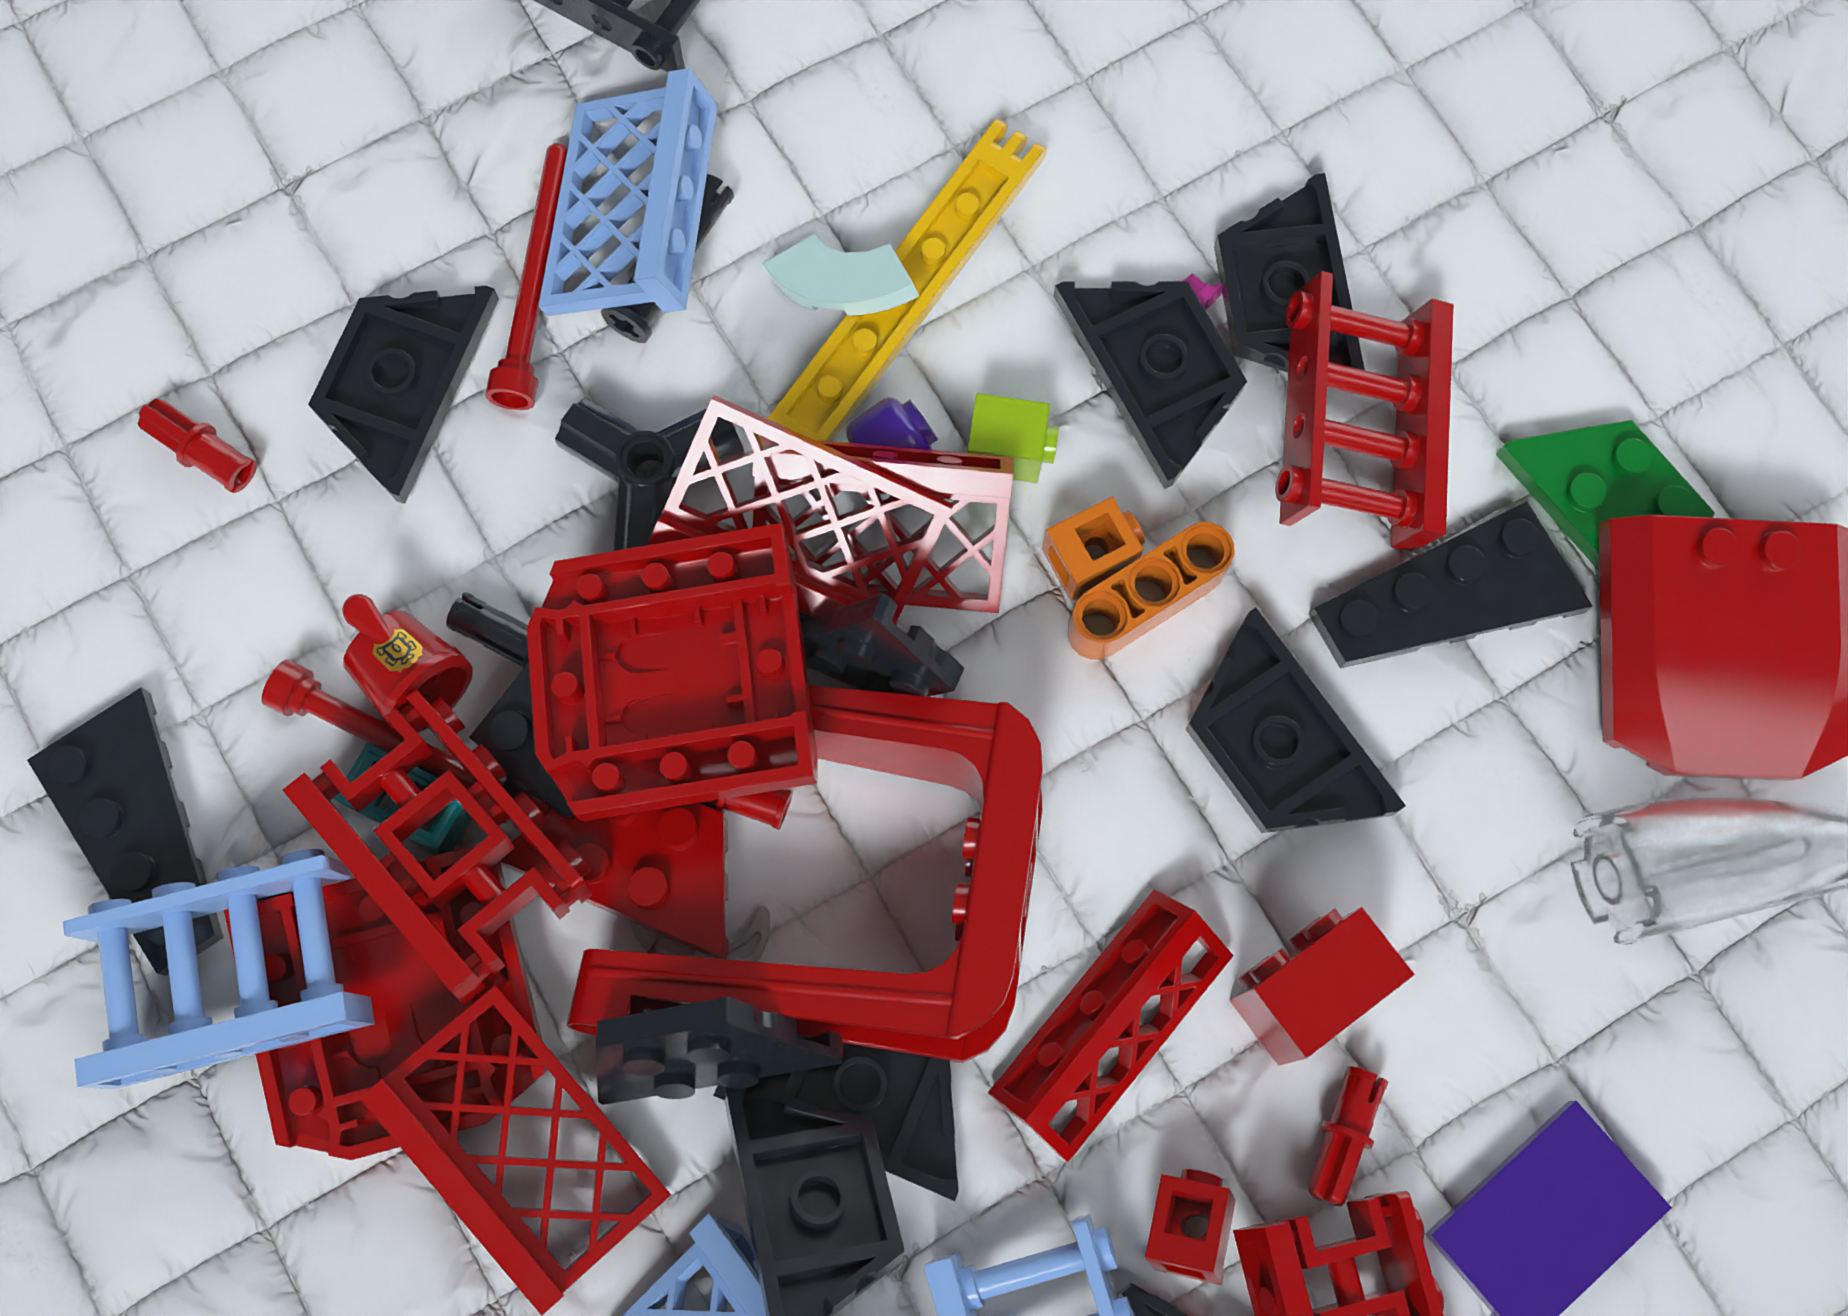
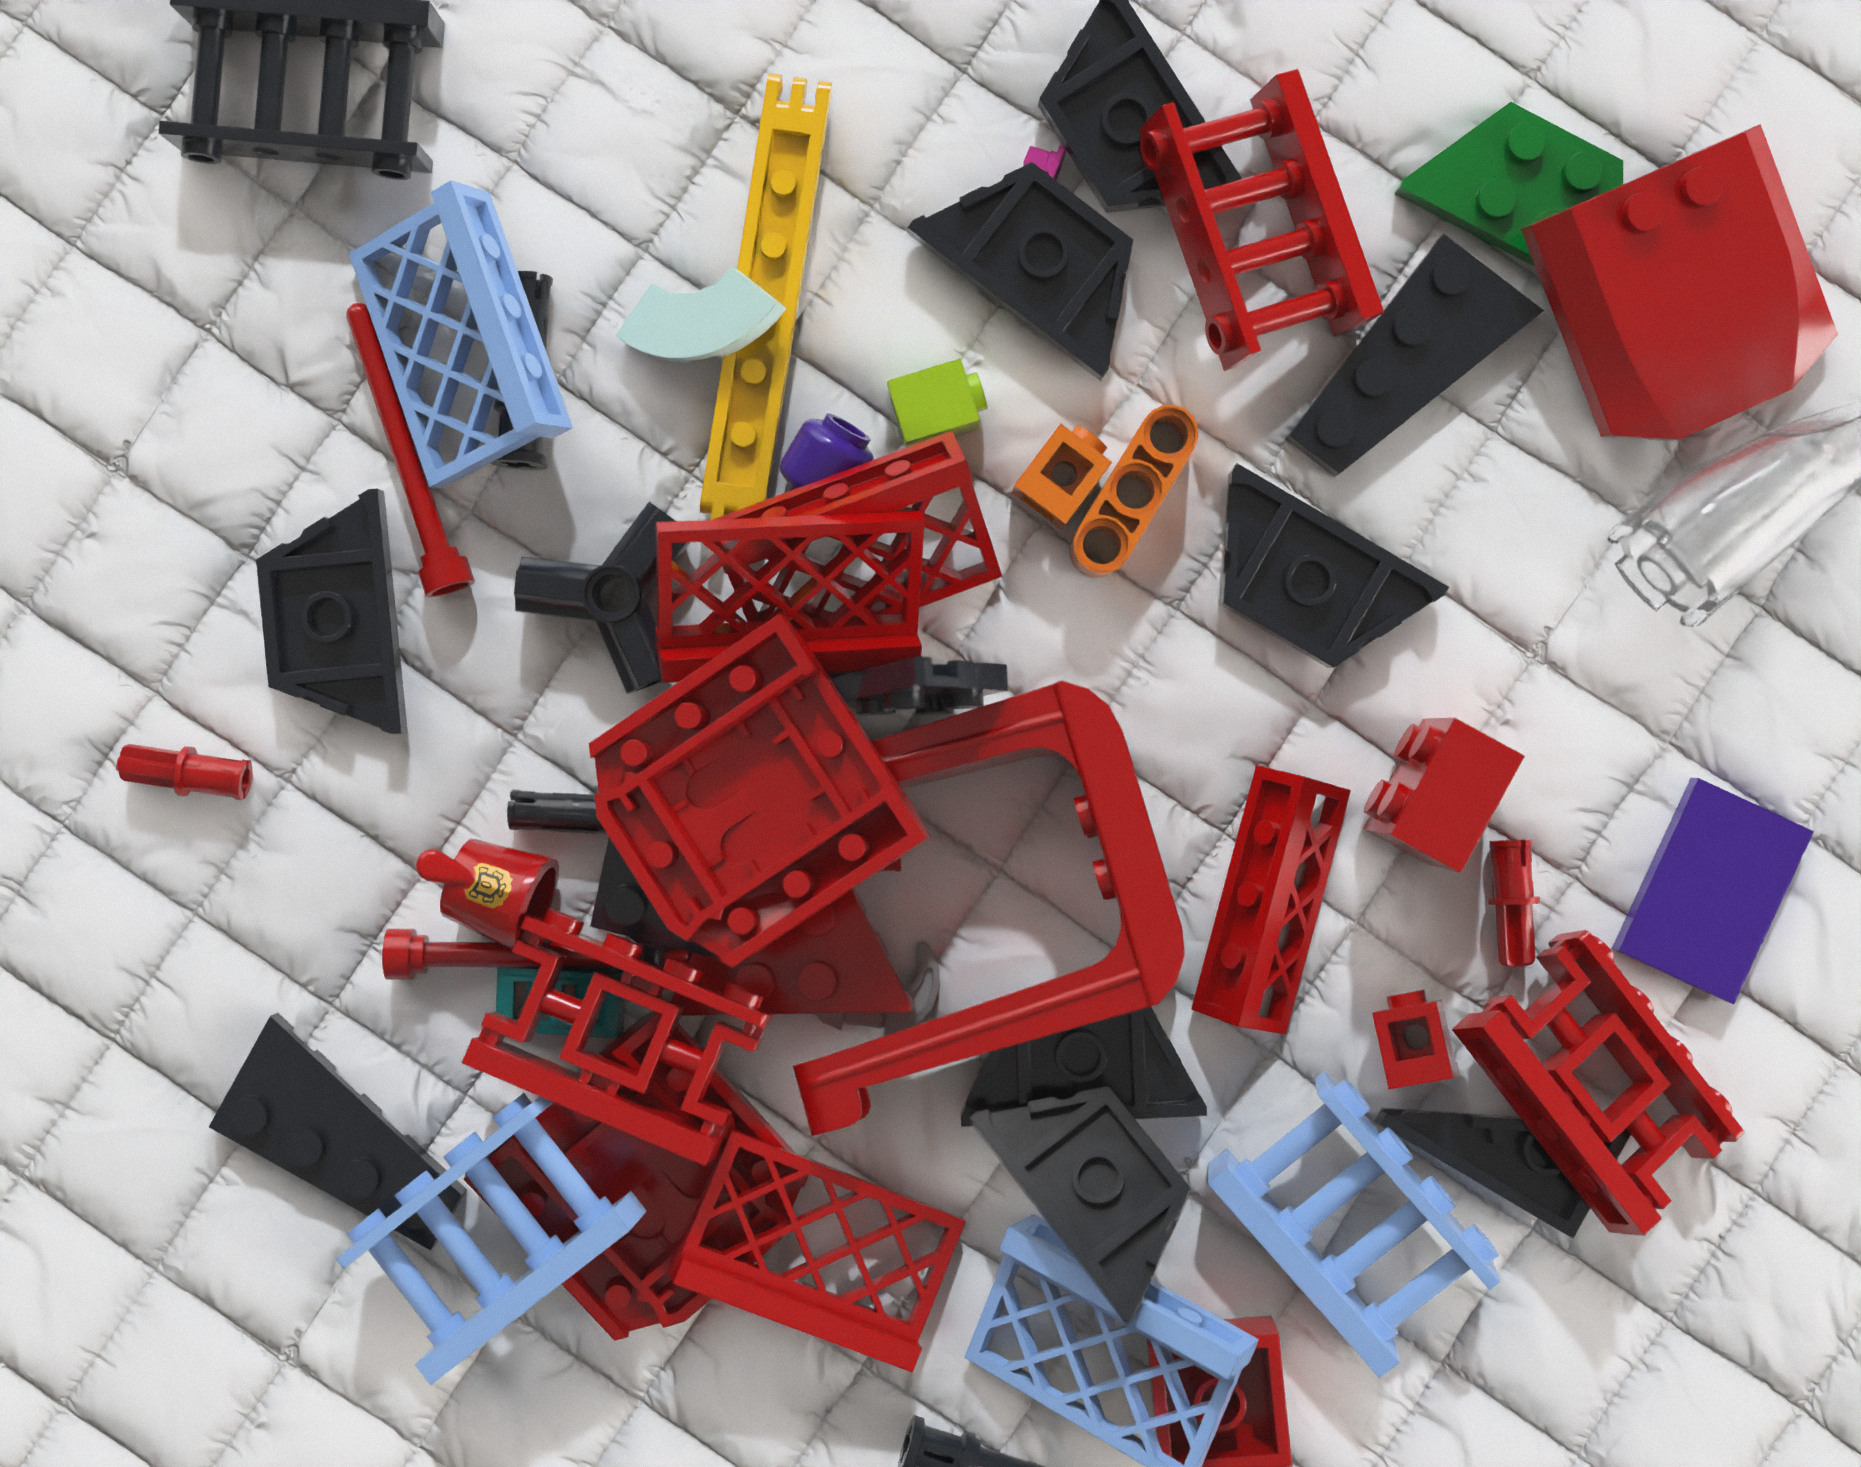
camera: 25 degrees left, 15 degrees up
black wing [595,997,843,1105] -> none

